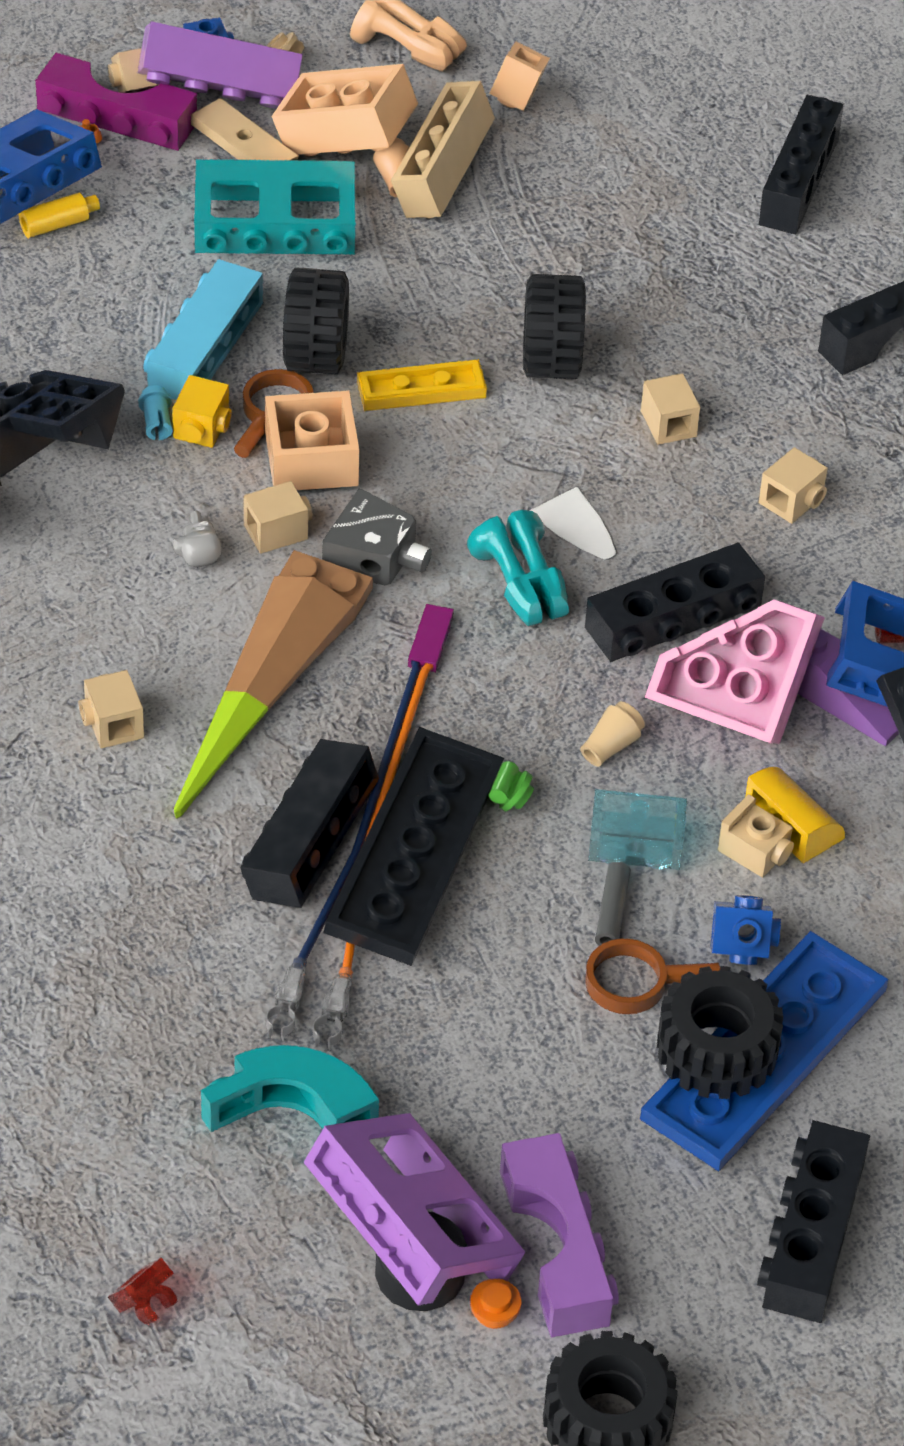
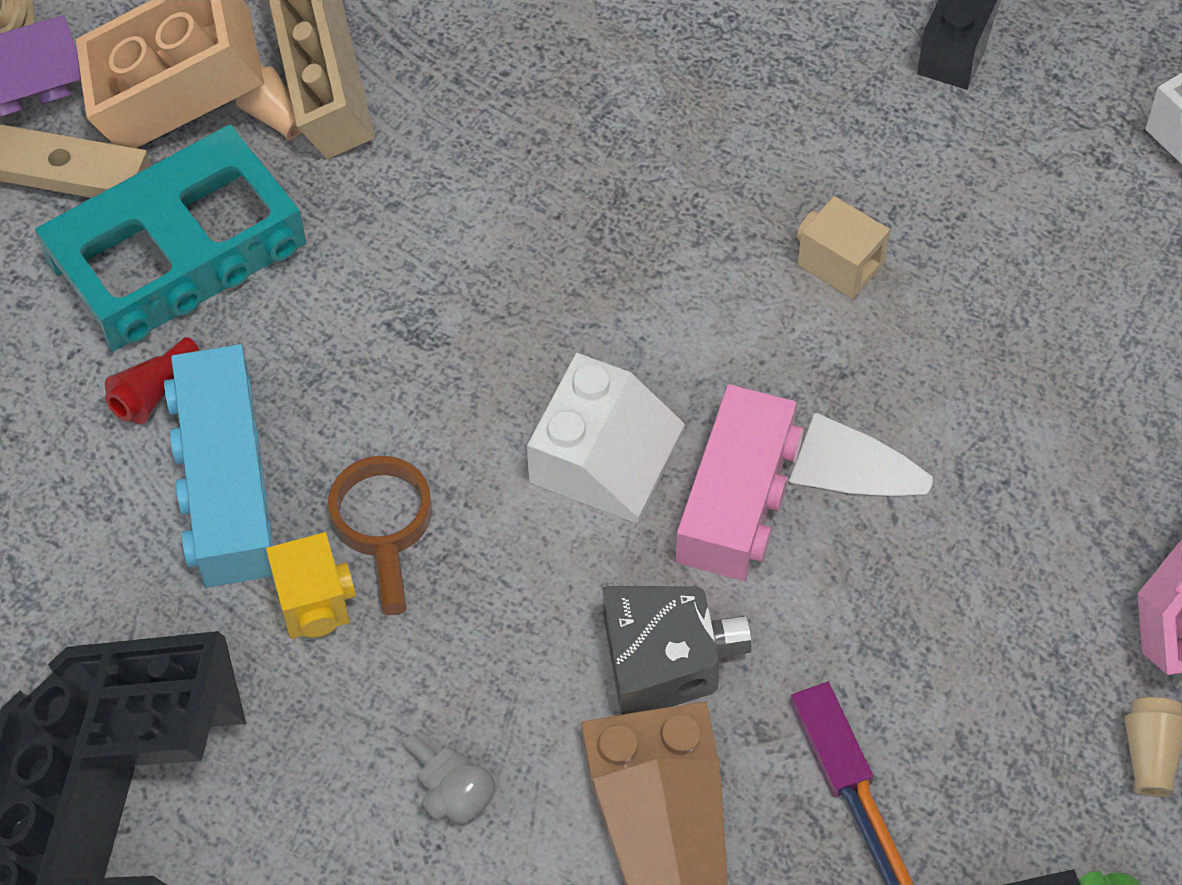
camera: 30 degrees left, 10 degrees up
medium azure pin [138,385,173,440] -> none
tan brick [244,481,313,554] -> none
light nougat brick [265,390,359,490] -> none
black tyre [283,267,349,375] -> none
yellow tile [357,359,487,411] -> none
teal piece [467,510,569,627] -> none
black tyre [523,274,586,379] -> none
black brick [585,542,765,662] -> none
tan brick [759,447,828,524] -> none
none -> red cone [105,337,200,424]
none -> white slope [527,352,685,524]
none -> bright pink brick [676,384,804,582]

